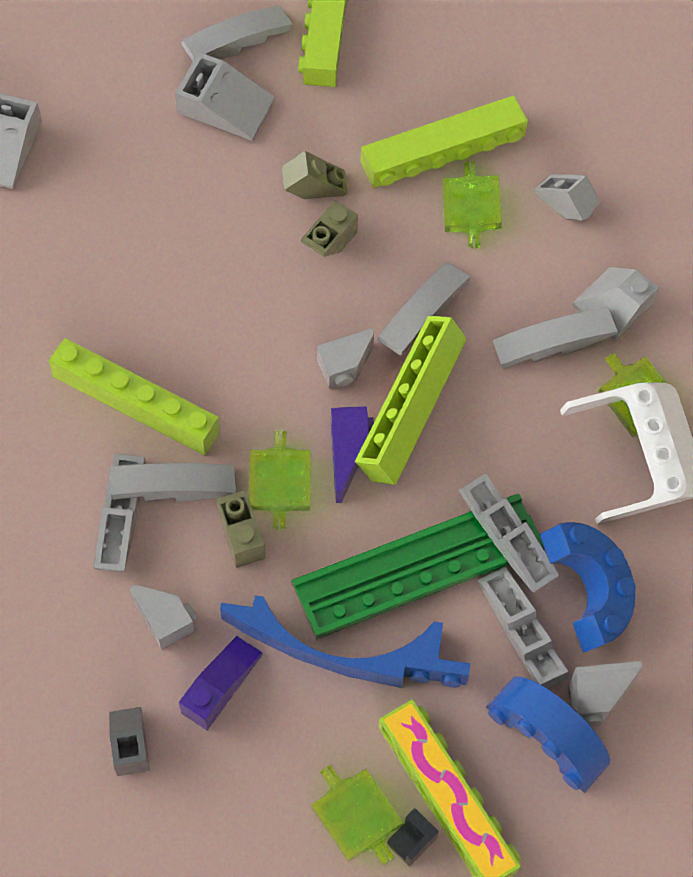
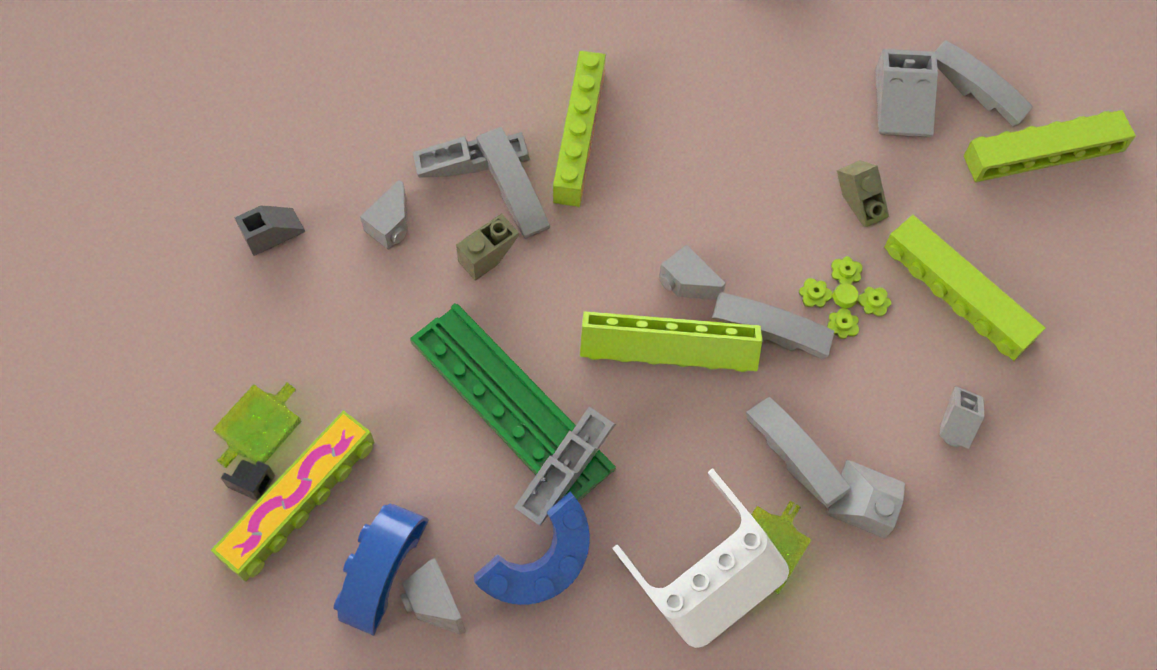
camera: 70 degrees right, 0 degrees up
dark purple slope [179,636,263,731] -> none
blue slope [220,595,470,688] -> none
clear neon green plate [249,430,311,530] -> none
olive slope [301,200,358,257] -> none
dark purple slope [331,406,374,503] -> none
clear neon green plate [442,161,502,249] -> none
light grey slope [478,567,569,689] -> none
none -> lime plant [799,256,891,339]

